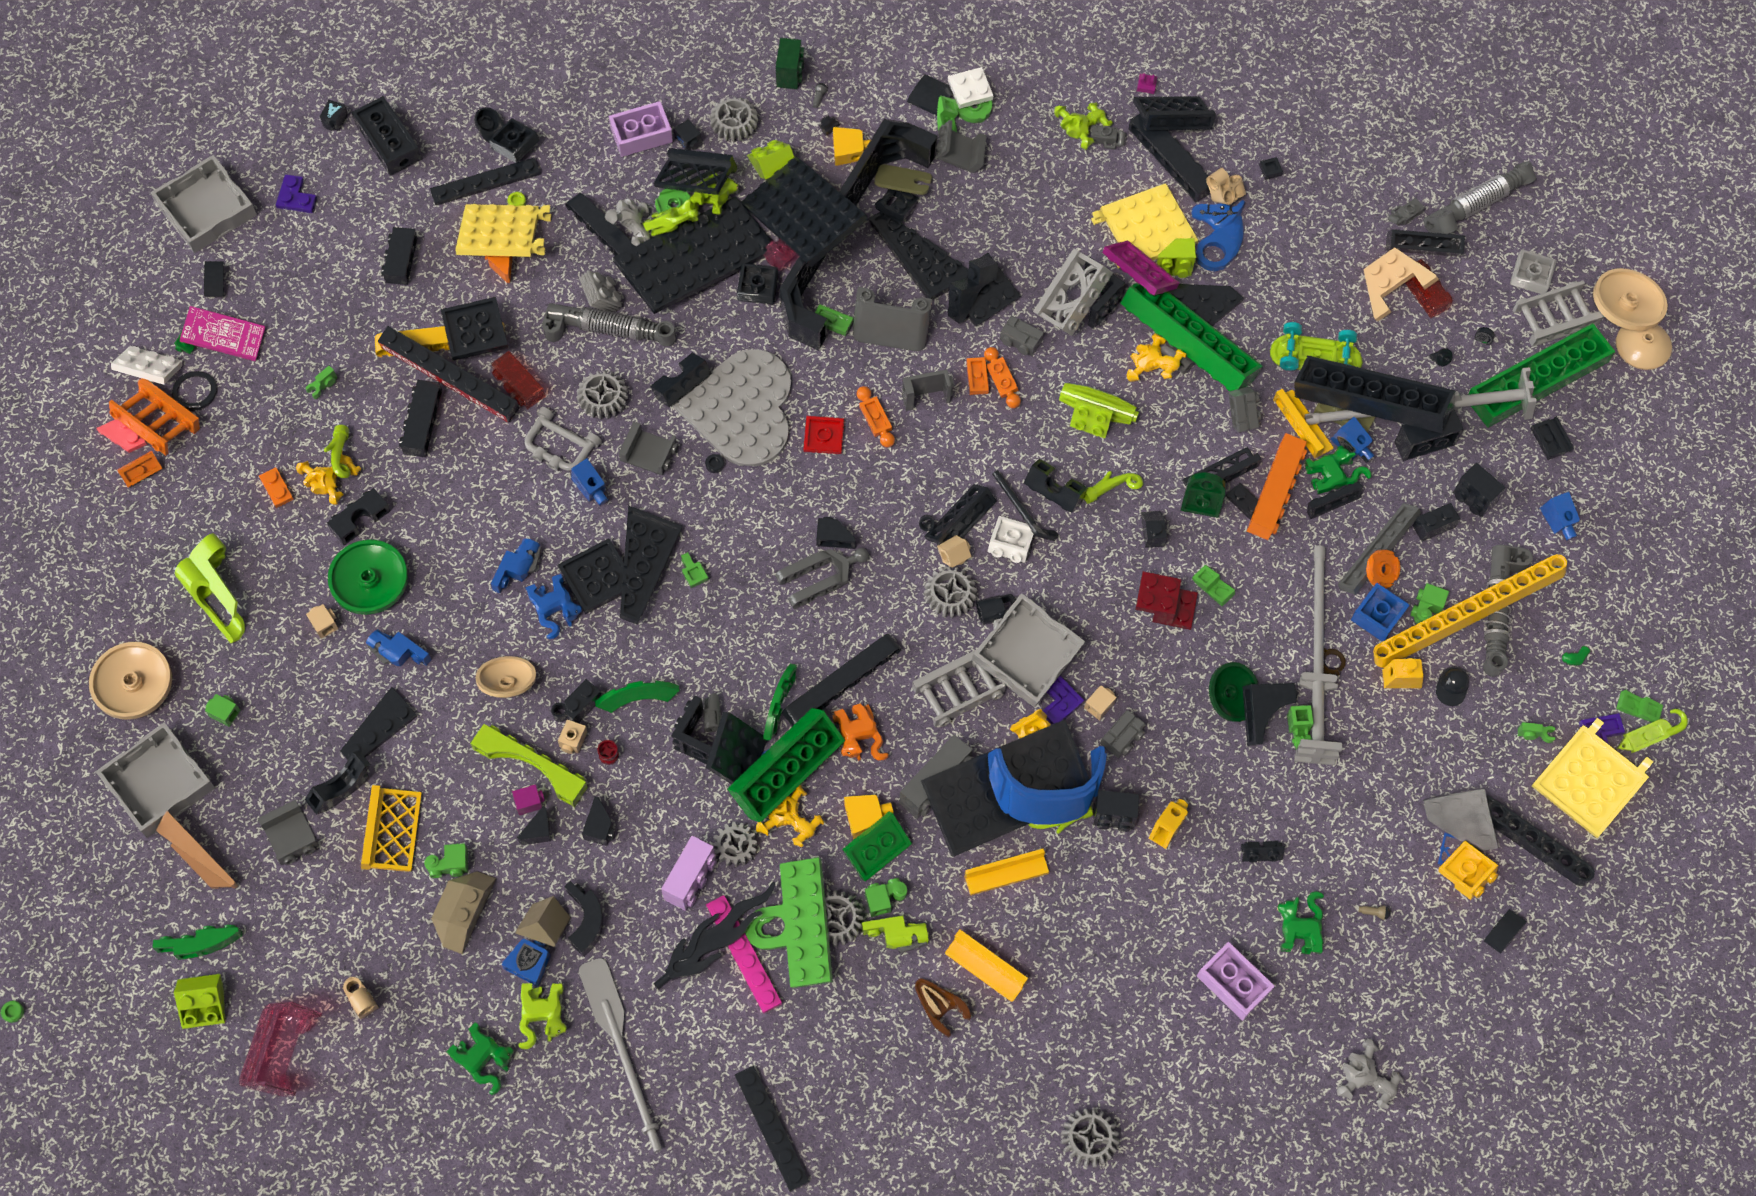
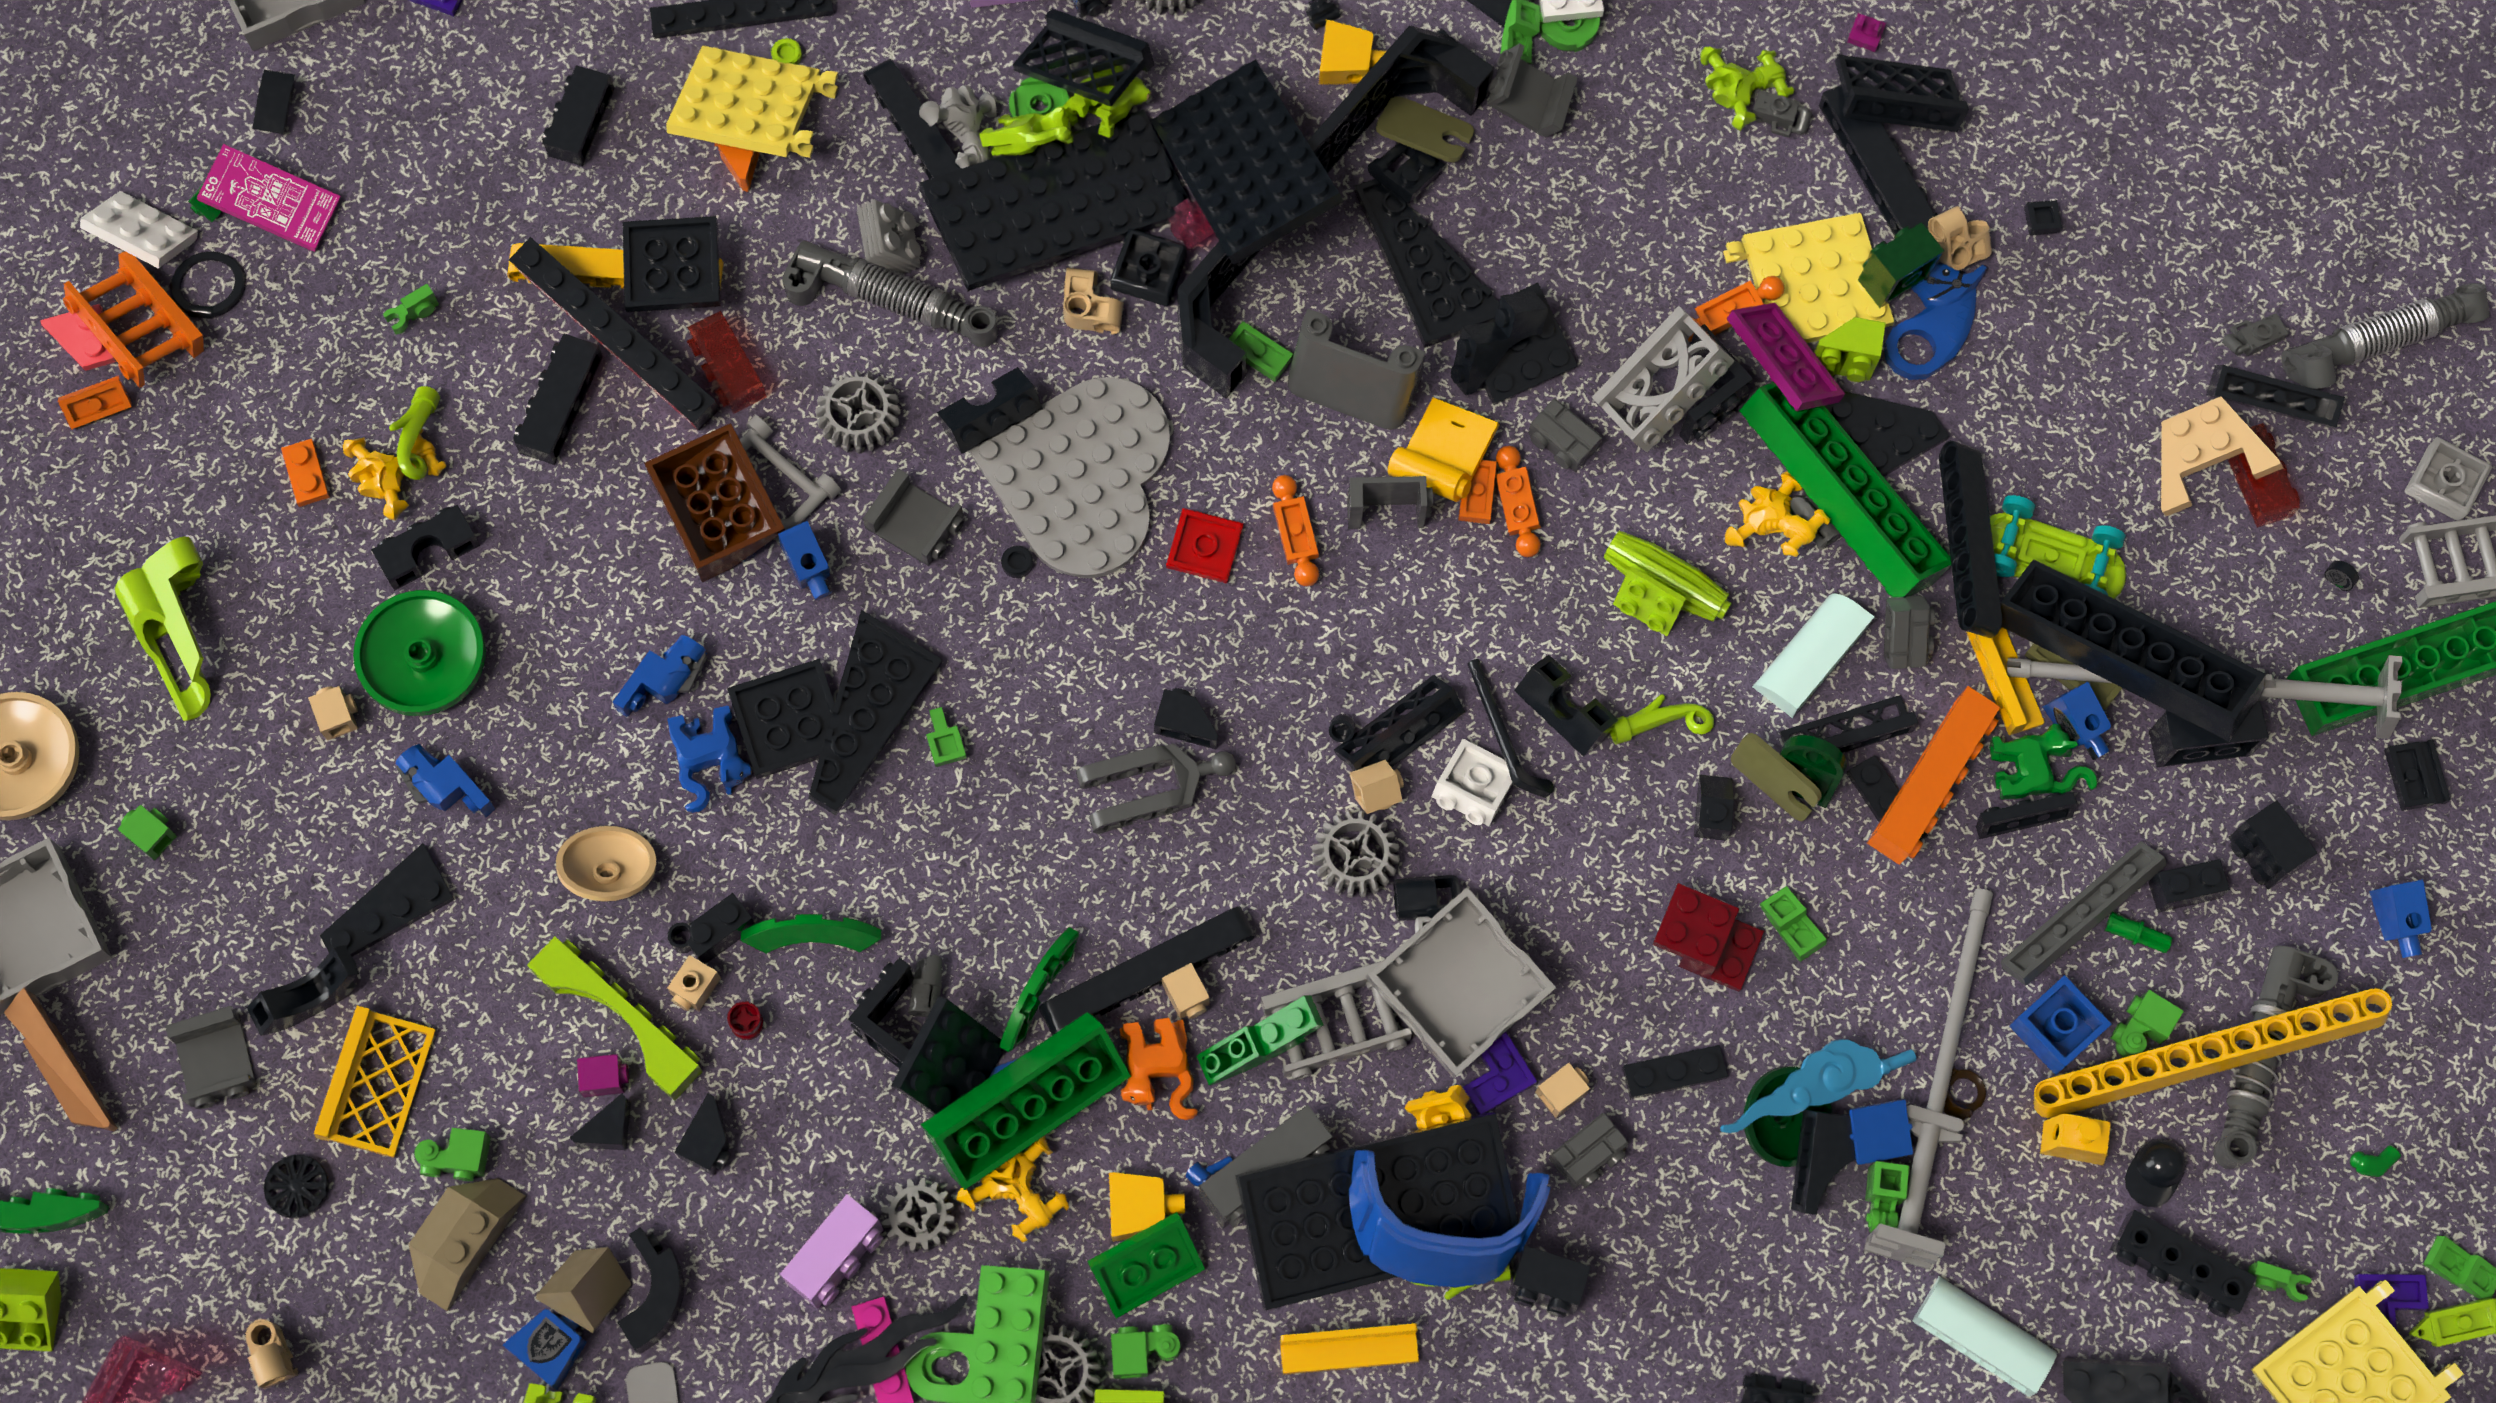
camera: 10 degrees right, 5 degrees up
lime slope [747,140,794,180] -> none
yellow torso [1149,799,1188,849] -> none
orange tile [1366,549,1400,588] -> none
black plate [1429,348,1453,367] -> none
none -> black wheel [263,1155,329,1219]
none -> reddish brown slope [644,423,785,582]
none -> tan piece [1063,268,1124,334]
none -> tan brick [1162,963,1210,1019]
none -> blue hand [1186,1156,1233,1186]
none -> green slope [1196,995,1324,1085]
none -> yellow door [1388,397,1499,502]
none -> black plate [1622,1045,1728,1099]
none -> orange plate [1688,276,1785,342]
none -> dark azure piece [1720,1039,1916,1133]
none -> olive piece [1731,733,1822,821]
none -> light aqua brick [1752,593,1874,718]
none -> blue piece [1849,1099,1913,1165]
none -> dark green brick [1858,222,1944,308]
none -> light aqua brick [1912,1276,2057,1397]
none -> black beam [1939,440,2002,638]
none -> green axle [2104,912,2172,953]
none -> black brick [2110,1210,2257,1318]

